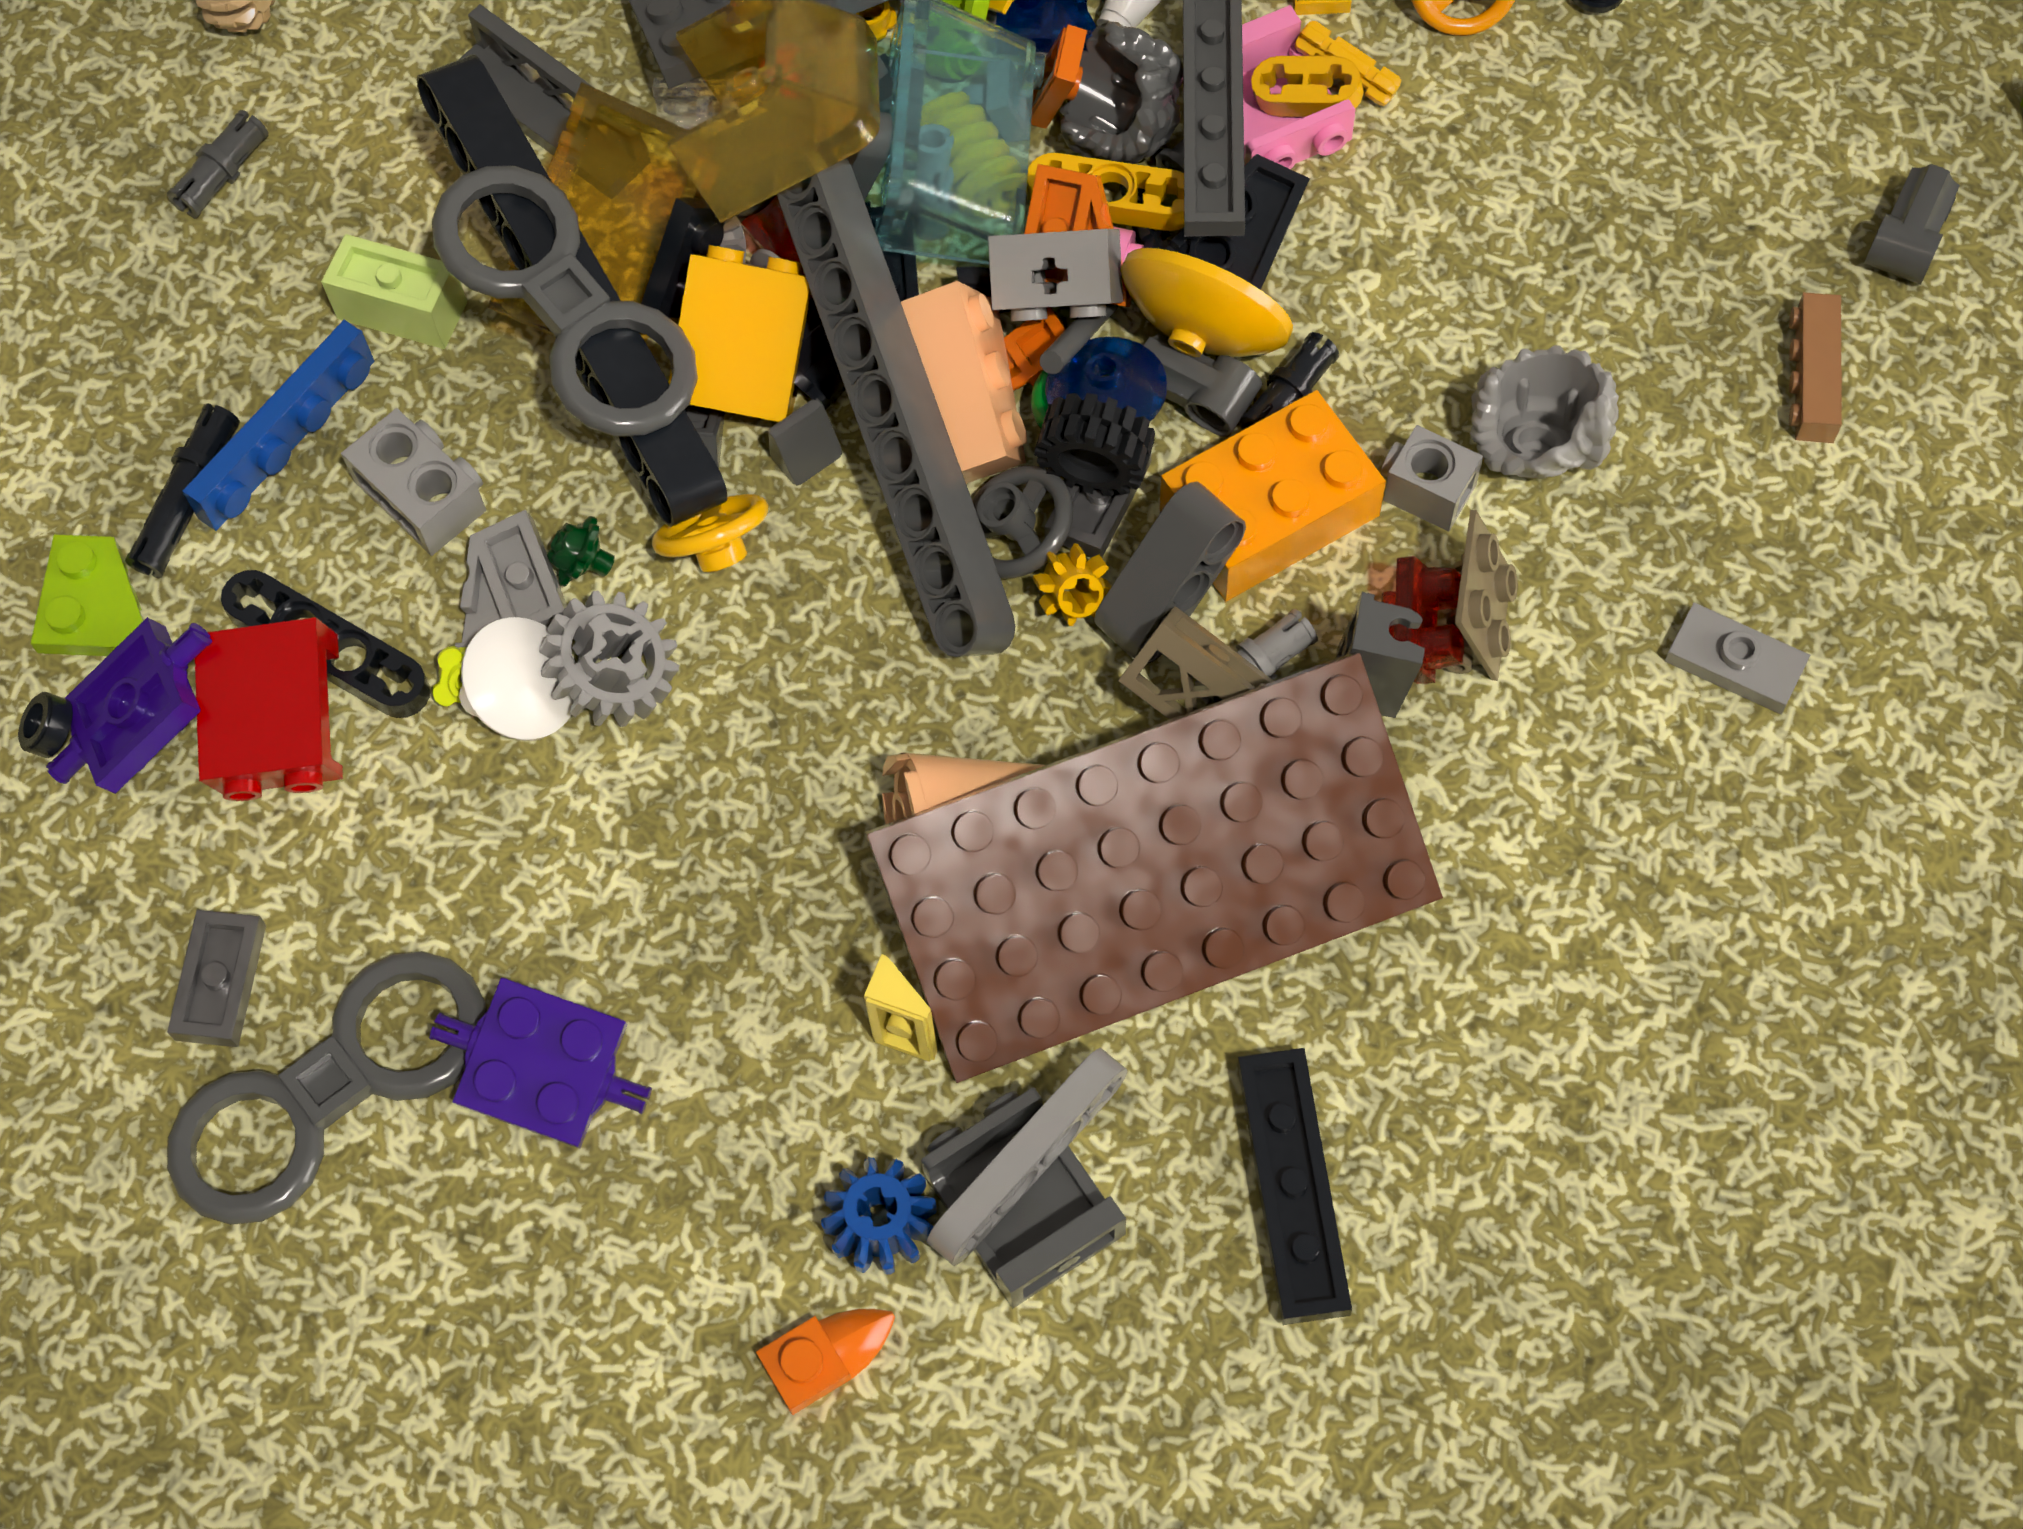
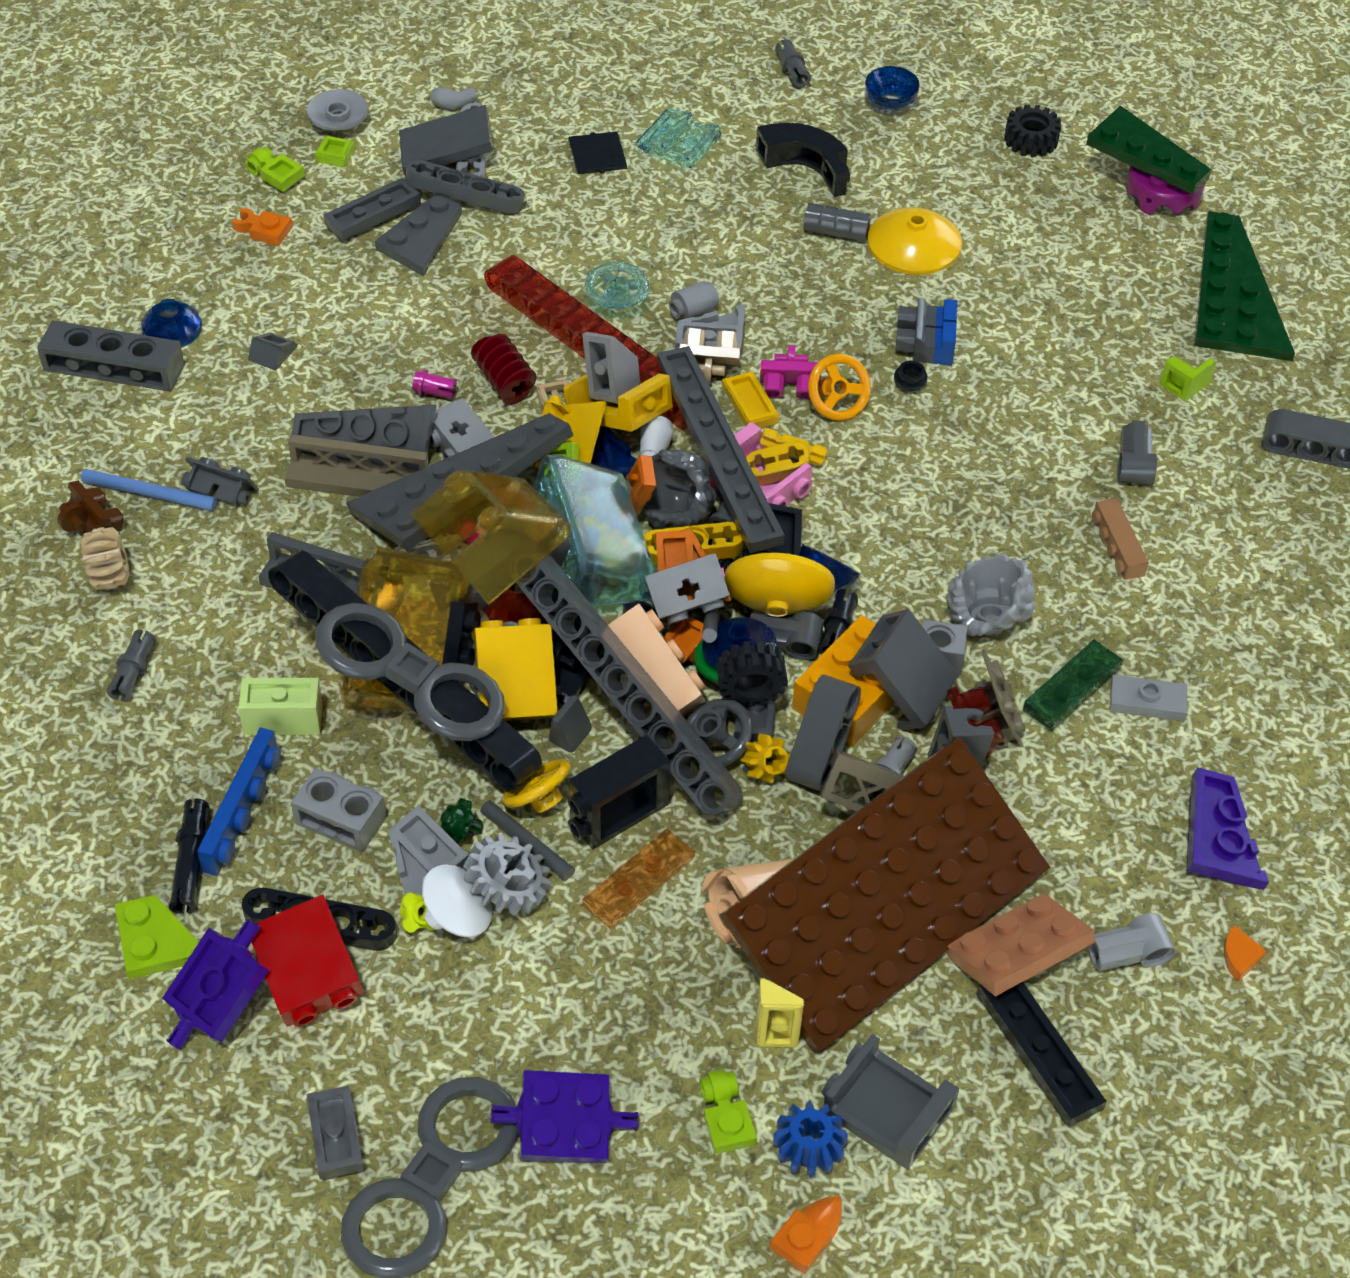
camera: 25 degrees left, 15 degrees down
black tile [18,692,73,758] -> none
light grey beam [927,1048,1128,1266] -> none
none -> dark grey bar [480,800,575,881]
none -> black window [567,735,670,850]
none -> clear orange tile [582,828,695,930]
none -> lime plate [699,1068,757,1155]
none -> clear blue piece [798,544,861,593]
none -> dark grey panel [848,609,959,731]
none -> nougat plate [947,893,1095,996]
none -> clear green plate [1023,639,1123,731]
none -> light grey piece [1088,913,1176,971]
none -> dark purple wing [1187,767,1269,890]
none -> orange tile [1224,925,1267,982]

